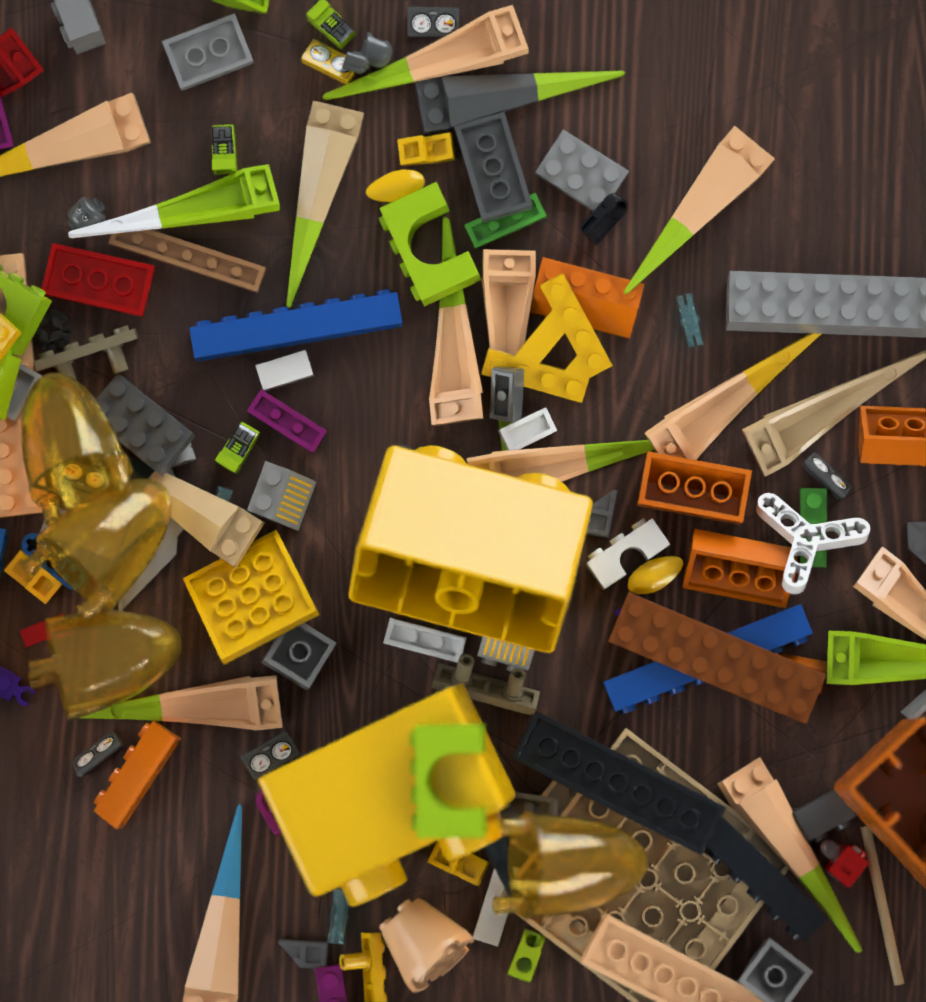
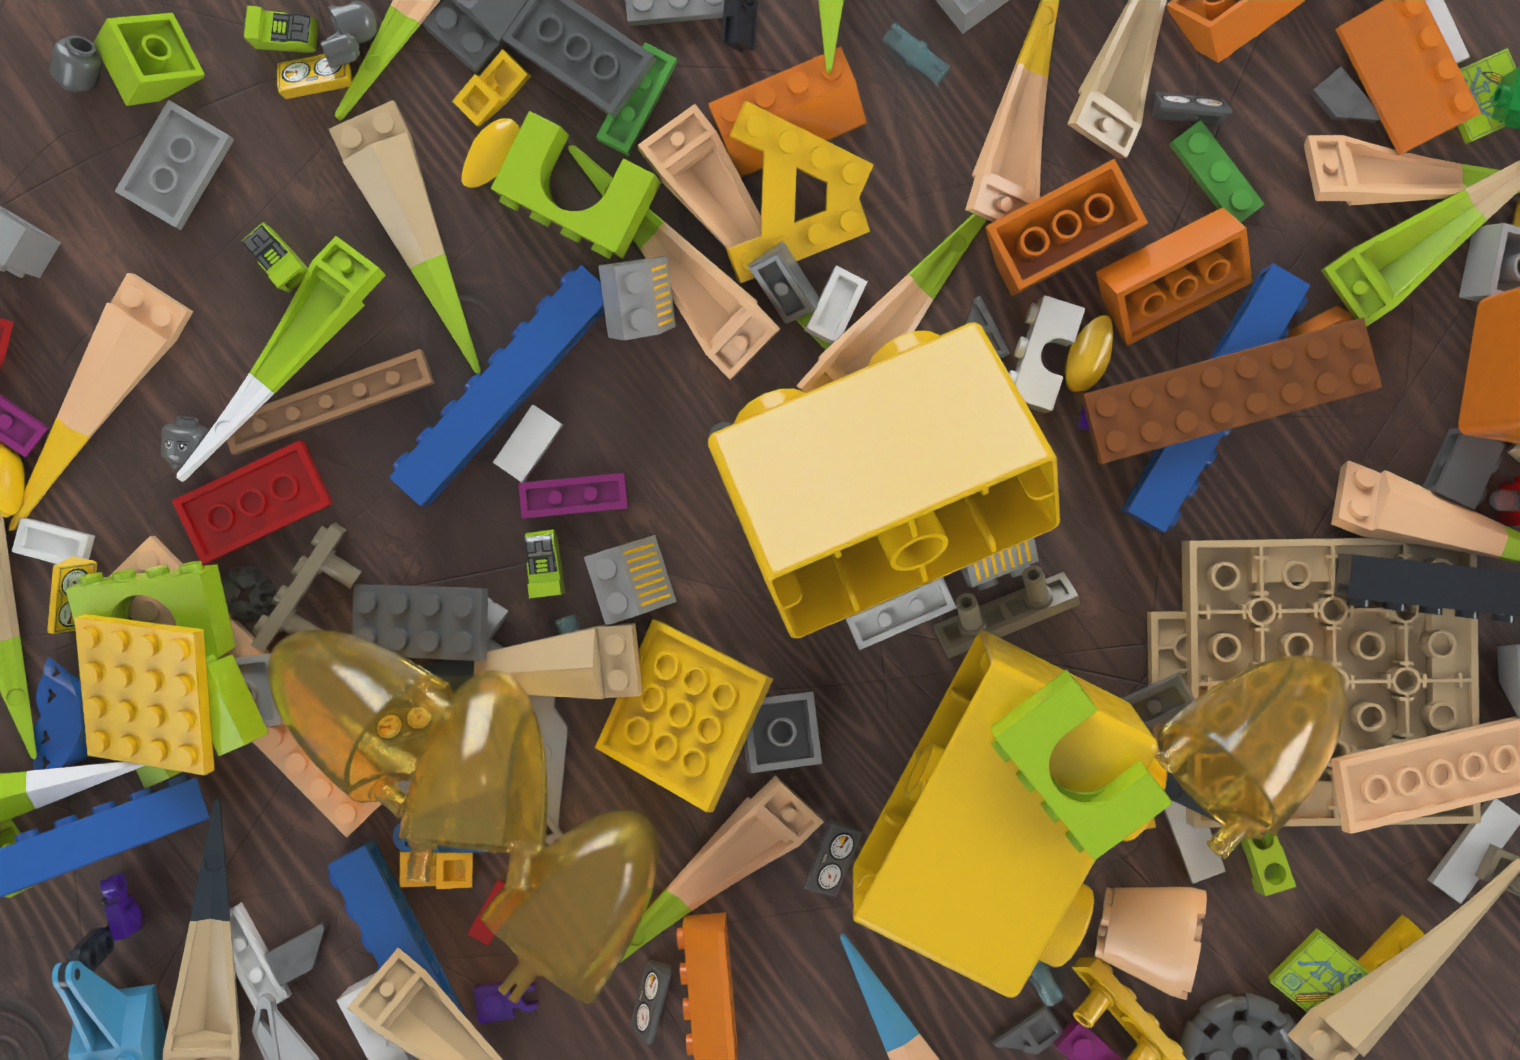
camera: 35 degrees left, 5 degrees up
black plate [512,711,727,856] -> none
white piece [756,493,870,594] -> none
none -> light grey slope [599,256,676,340]

